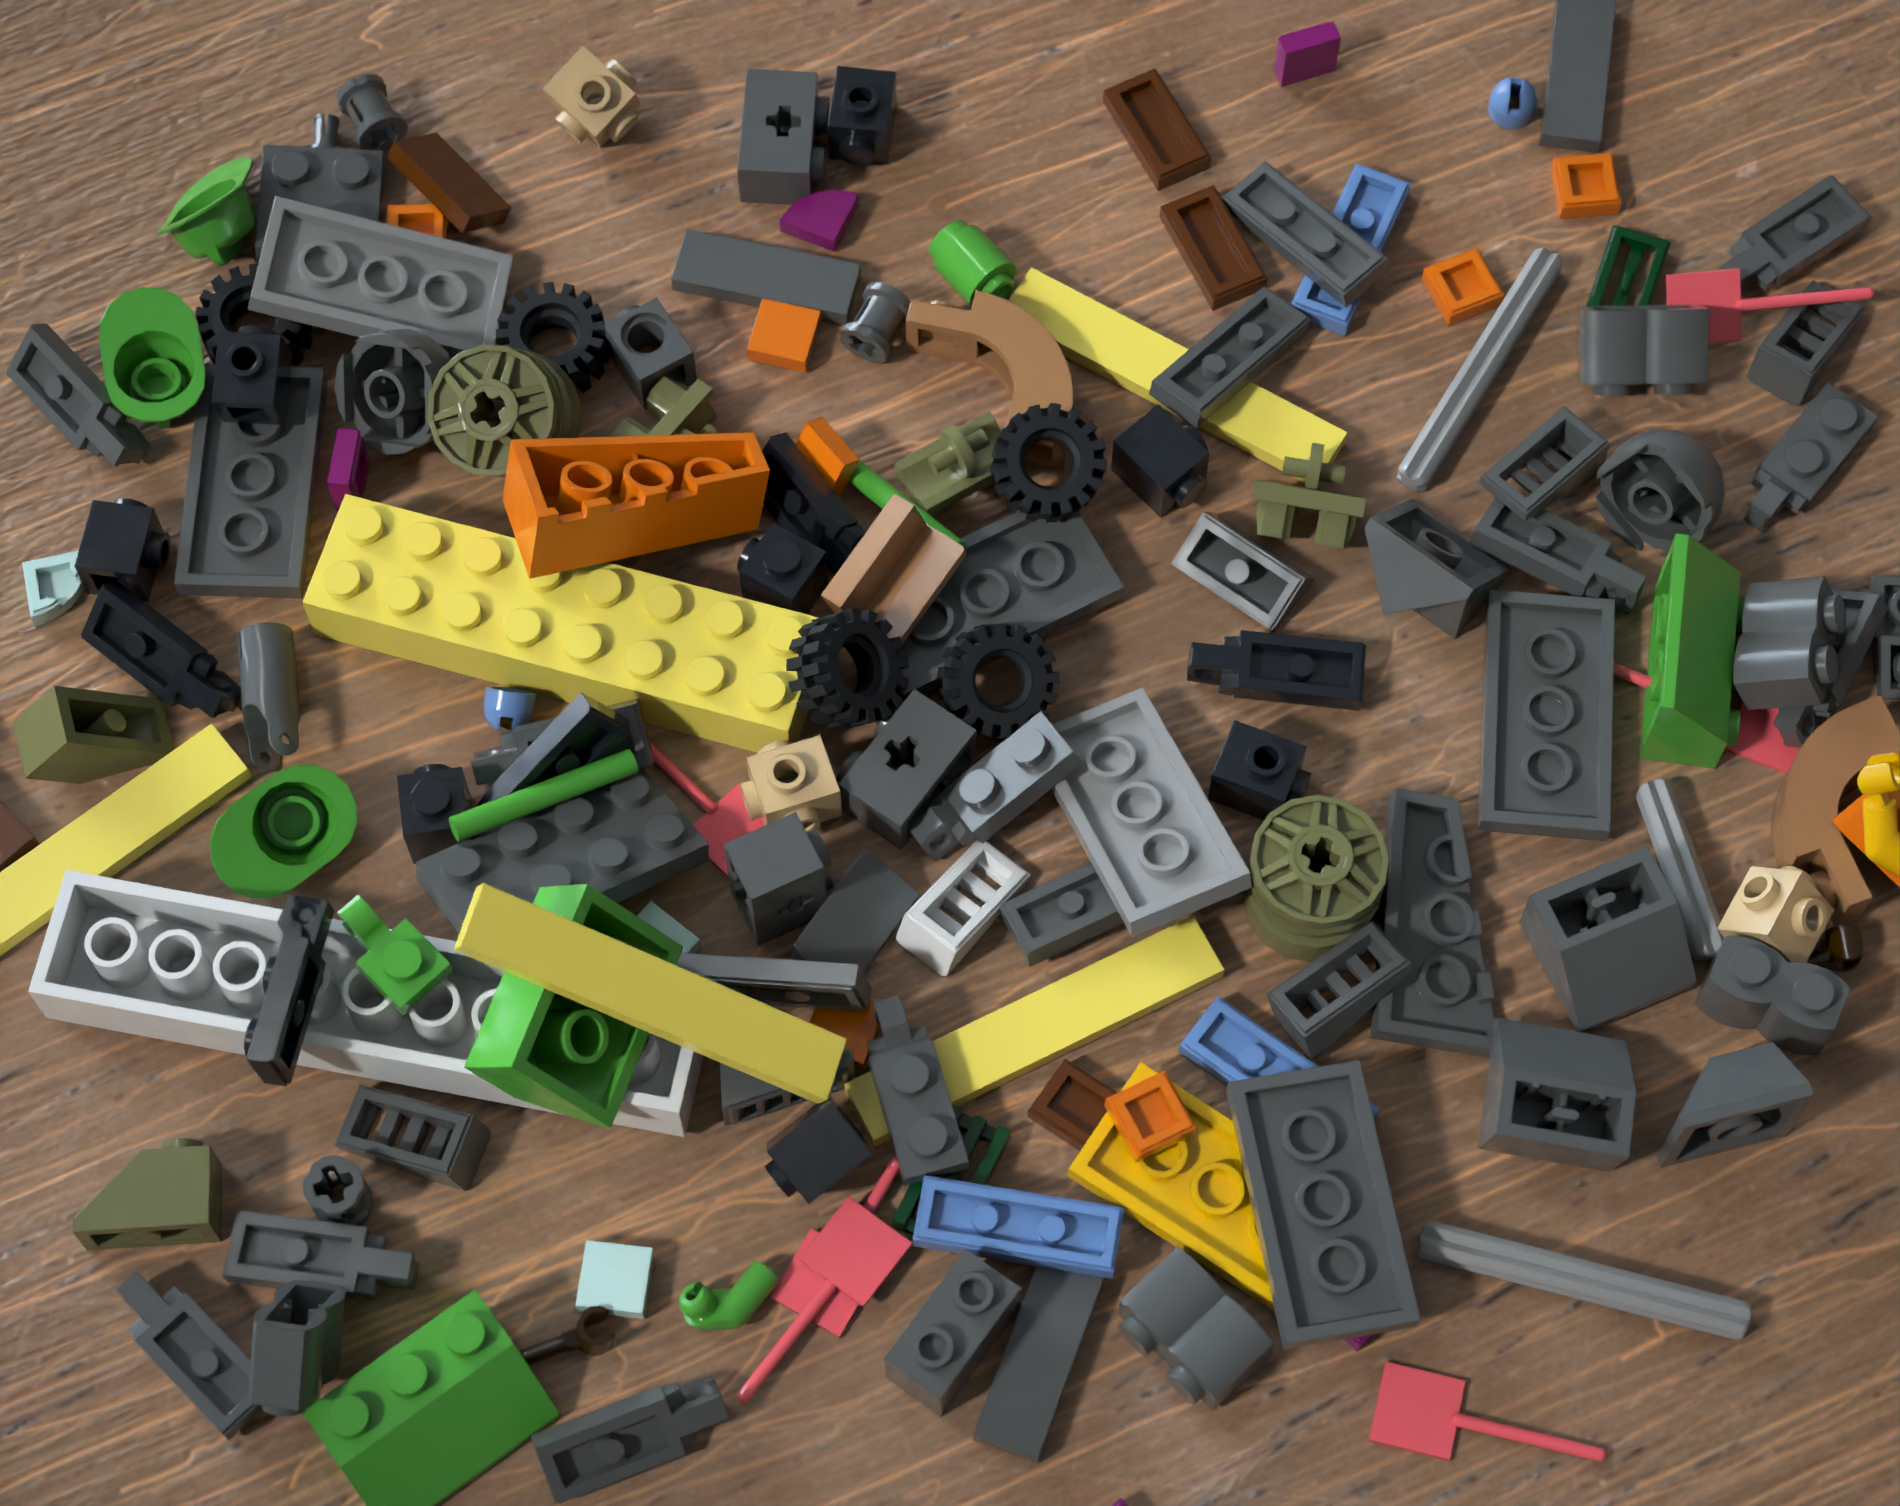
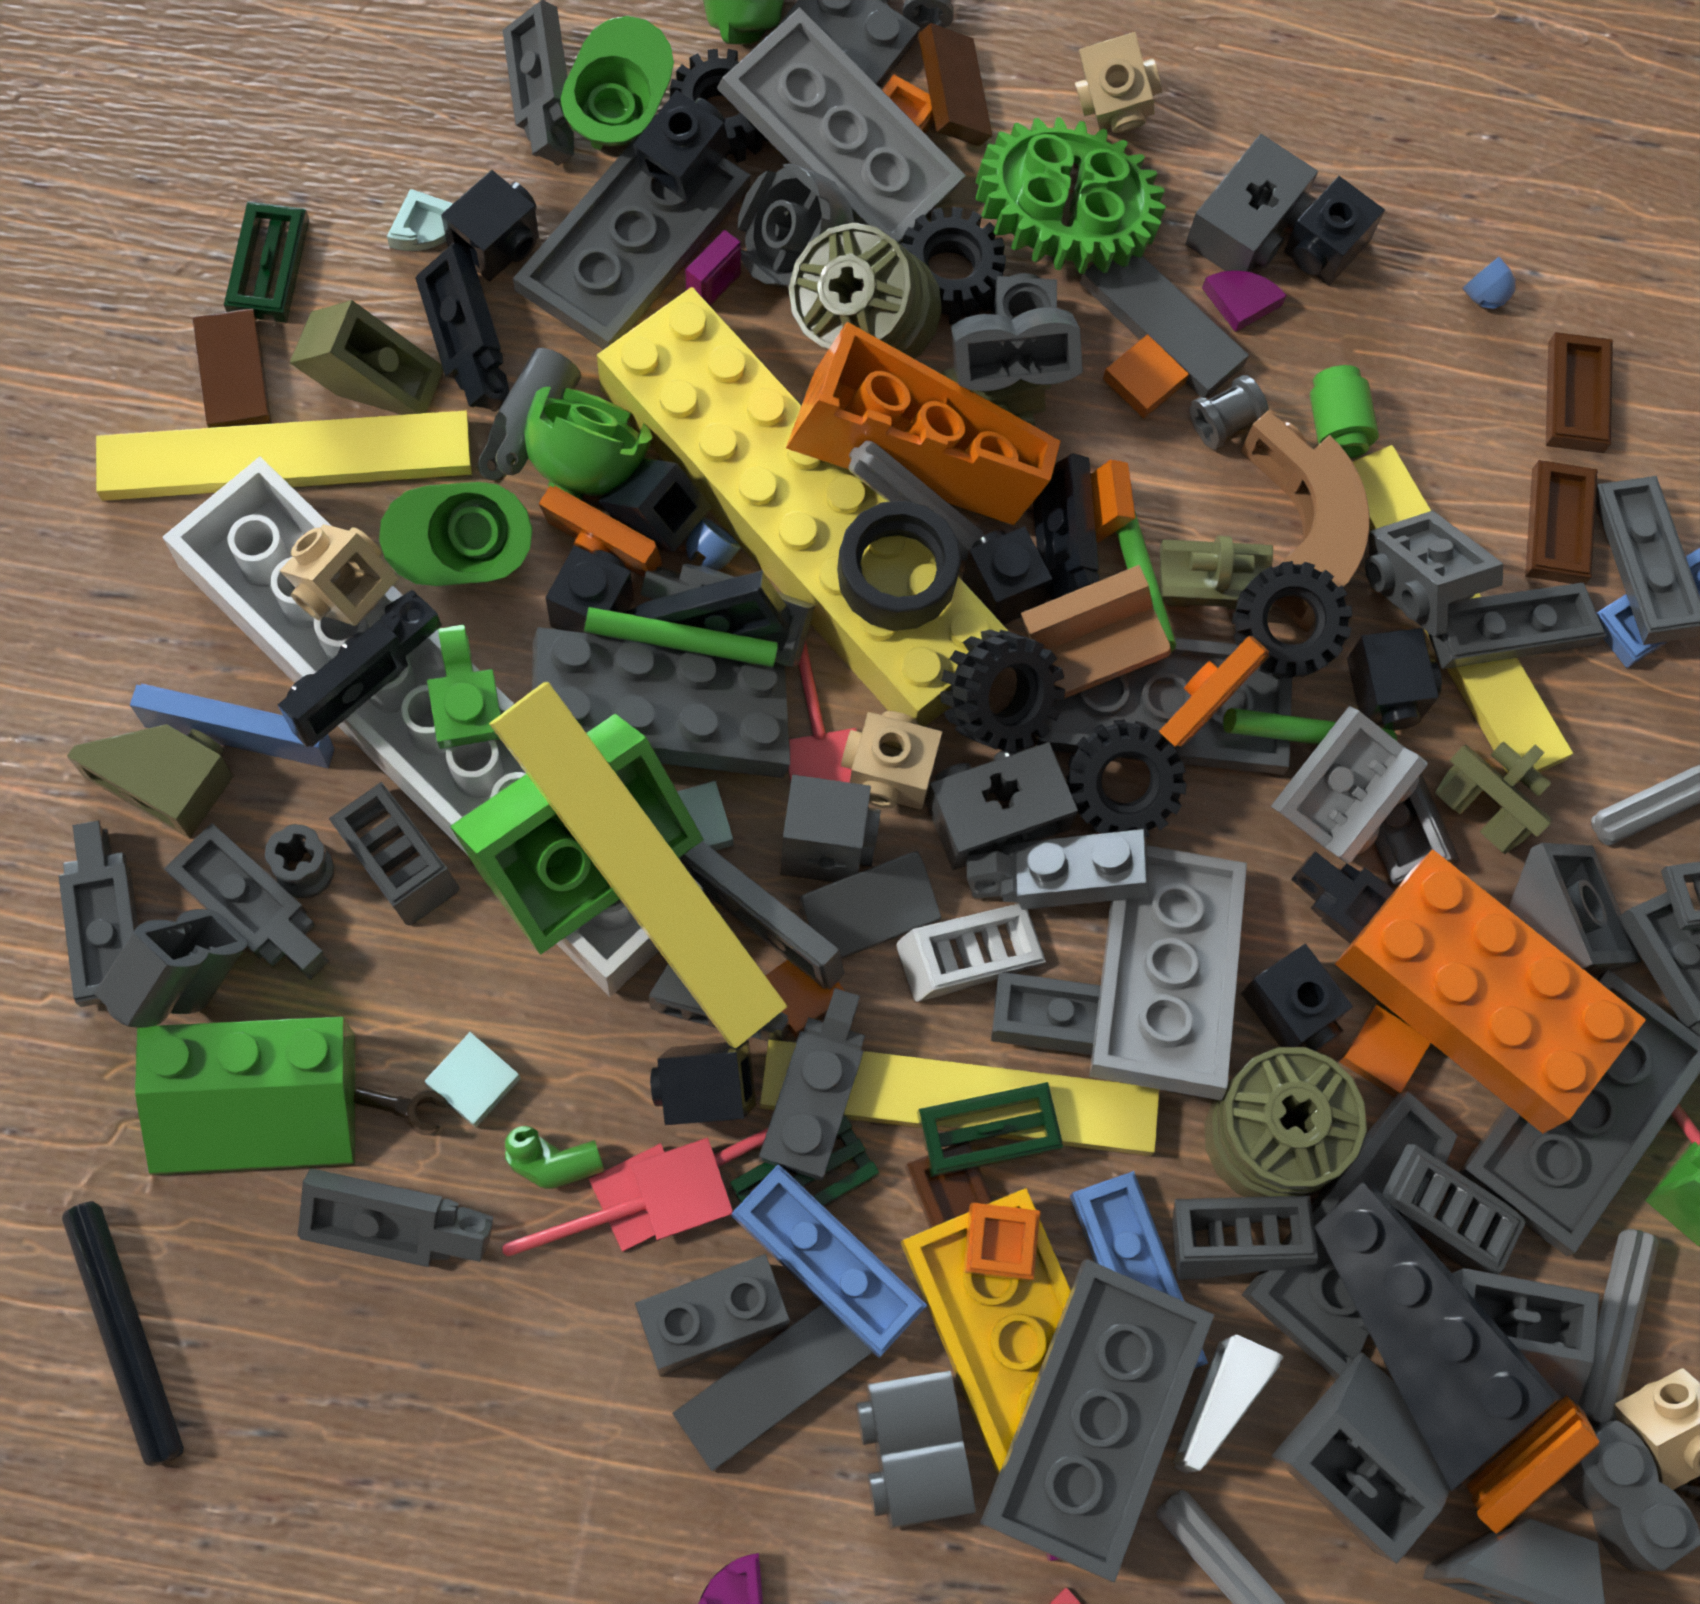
camera: 25 degrees right, 5 degrees up
none -> medium blue tile [130,683,335,769]
none -> tan brick [280,524,399,626]
none -> bright green cylinder [524,387,653,500]
none -> orange plate [539,486,662,577]
none -> black brick [598,458,712,552]
none -> black tyre [837,500,961,631]
none -> light grey axle [849,441,984,561]
none -> dark green tile [917,1082,1063,1177]
none -> dark grey brick [951,308,1083,391]
none -> bright green gear [975,117,1166,274]
none -> orange plate [1159,636,1269,747]
none -> white slope [1173,1335,1283,1474]
none -> bright green bar [1223,708,1397,745]
none -> light grey bracket [1271,706,1427,864]
none -> black wing [1315,1181,1561,1491]
none -> orange brick [1335,849,1646,1134]
none -> orange tile [1339,1005,1431,1098]
none -> dark grey bracket [1365,510,1504,637]
none -> dark grey slope [1382,1144,1526,1275]
none -> medium blue hinge [1462,257,1516,309]
none -> orange tile [1467,1395,1600,1534]

